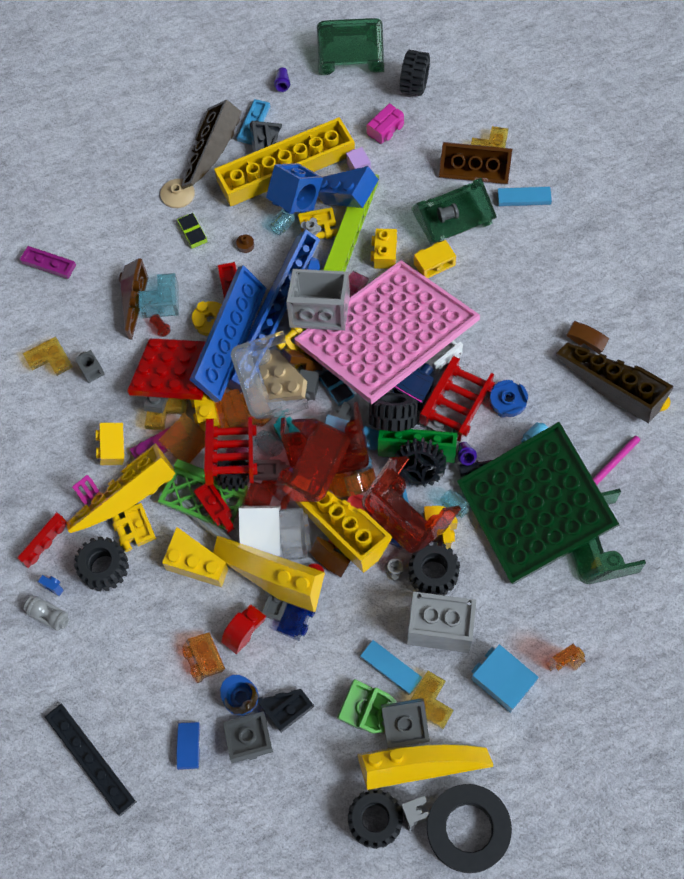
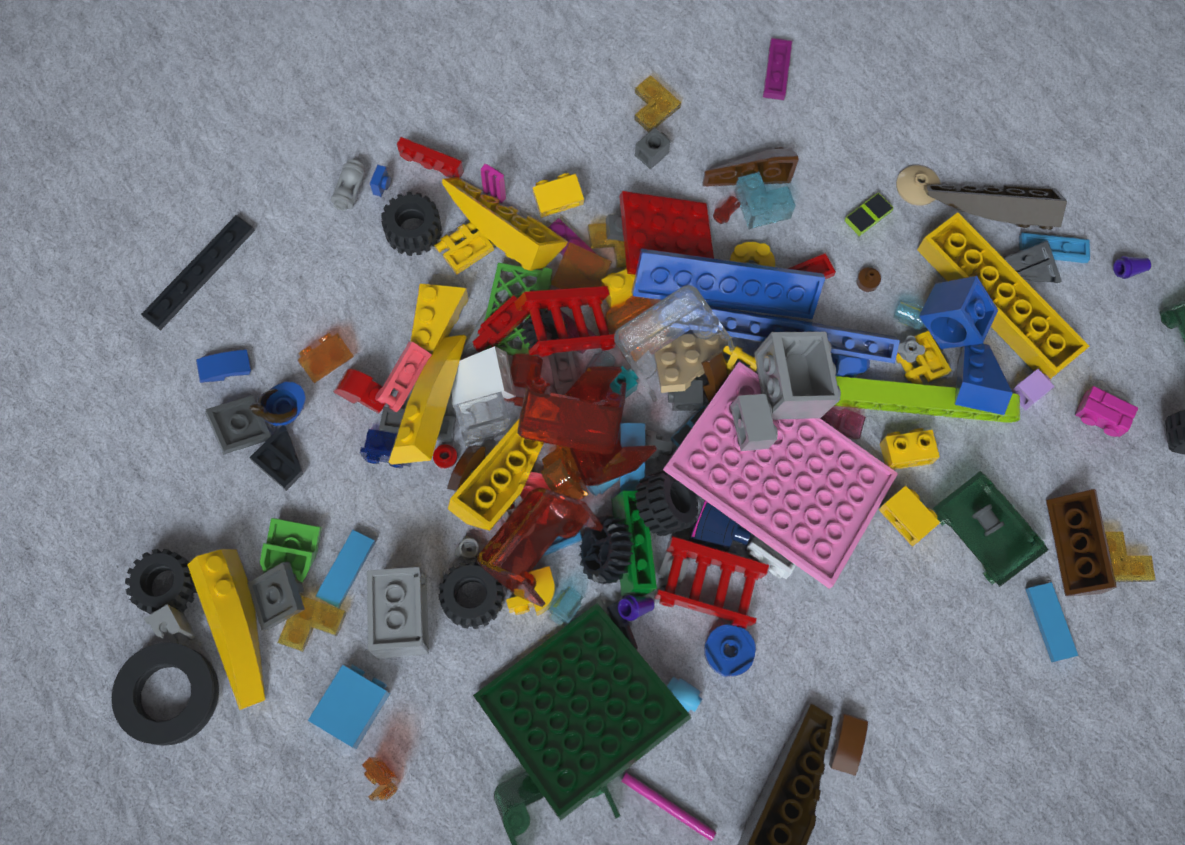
camera: 70 degrees right, 5 degrees up
none -> coral plate [375,342,432,412]
none -> light grey brick [730,394,778,451]

